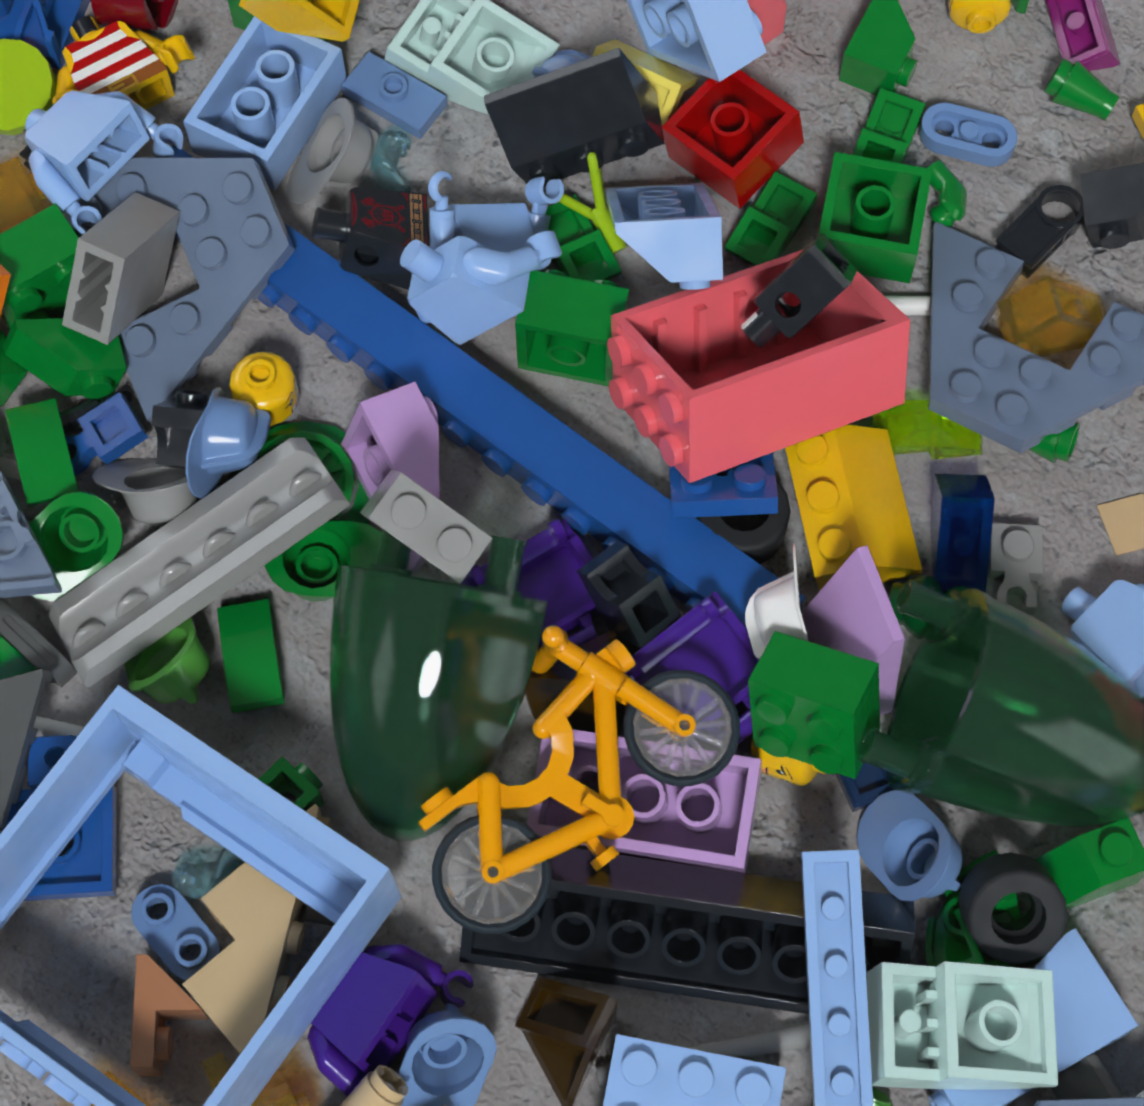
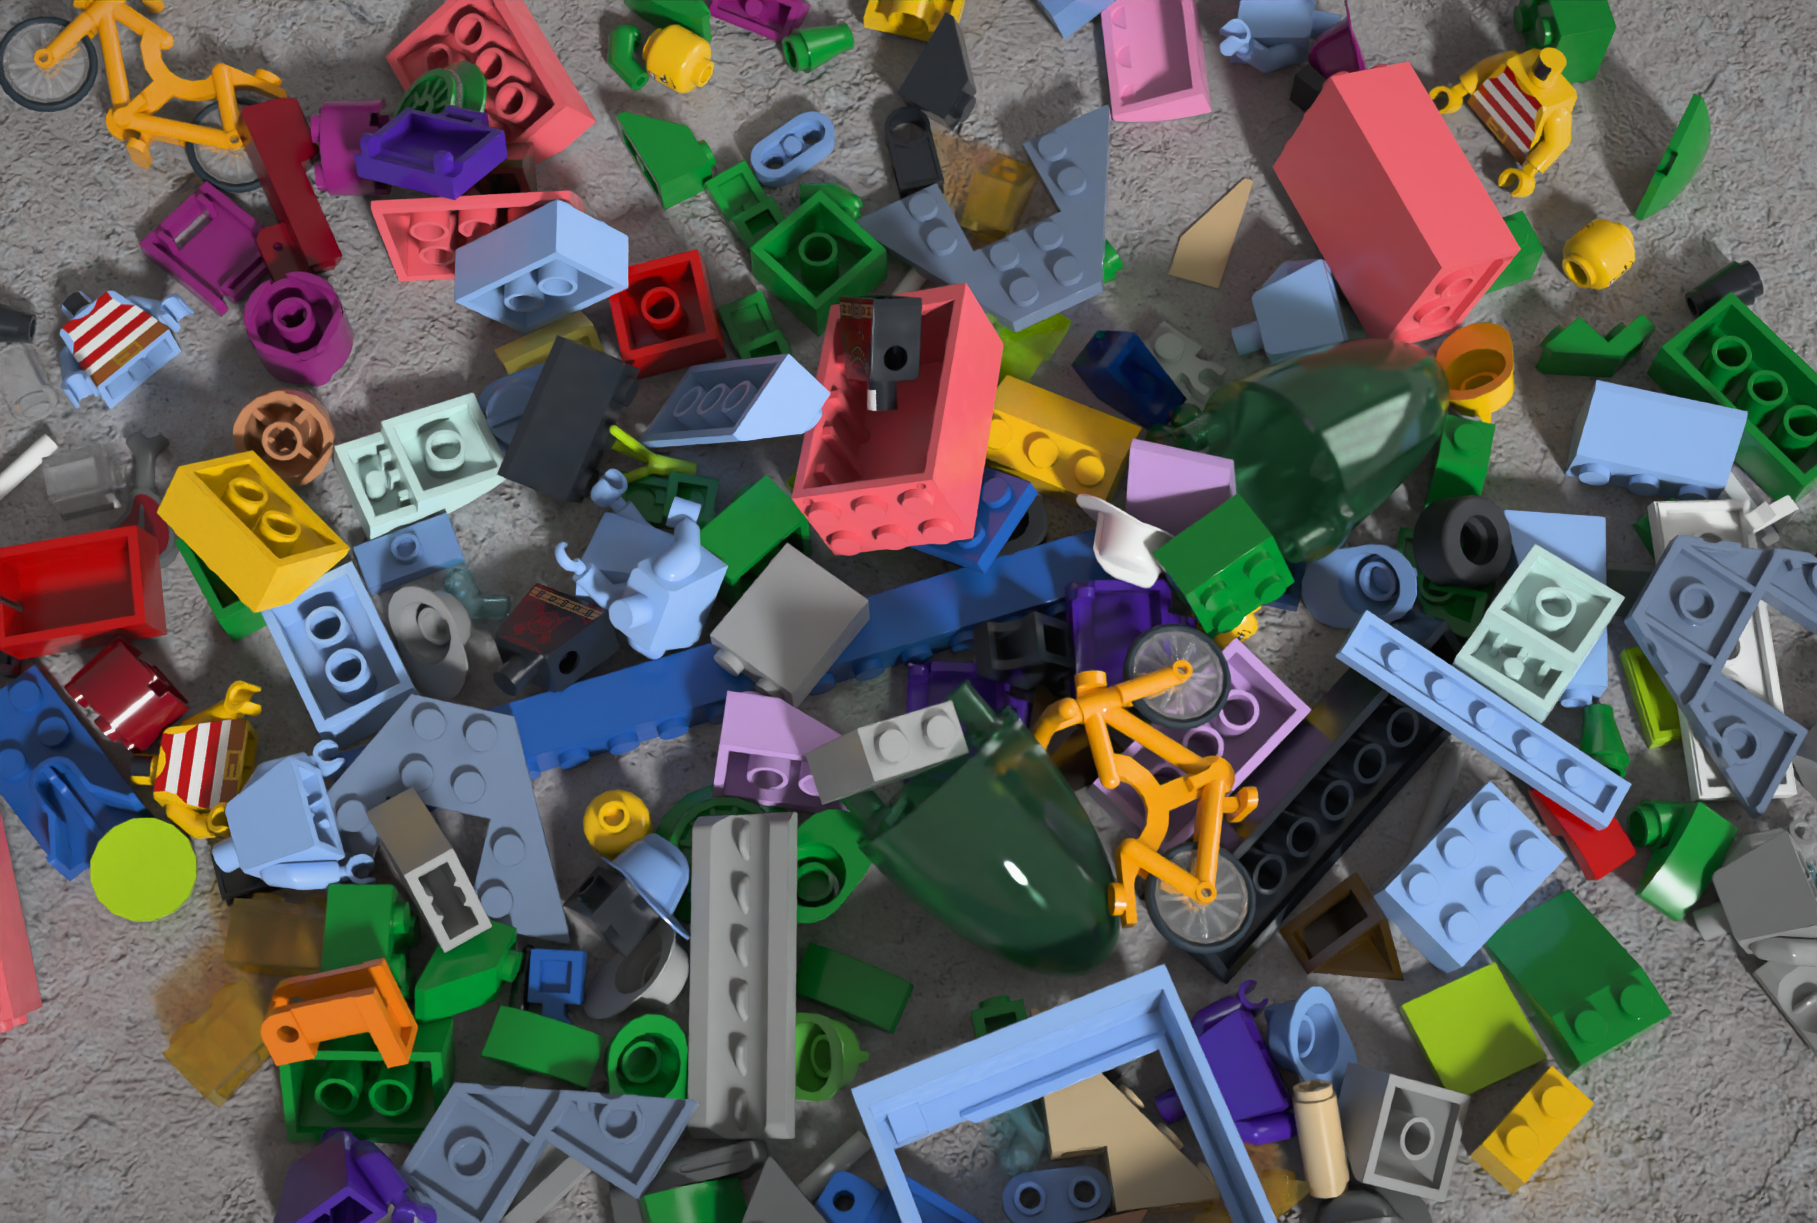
camera: 55 degrees left, 0 degrees up
none -> light grey brick [710,543,870,708]

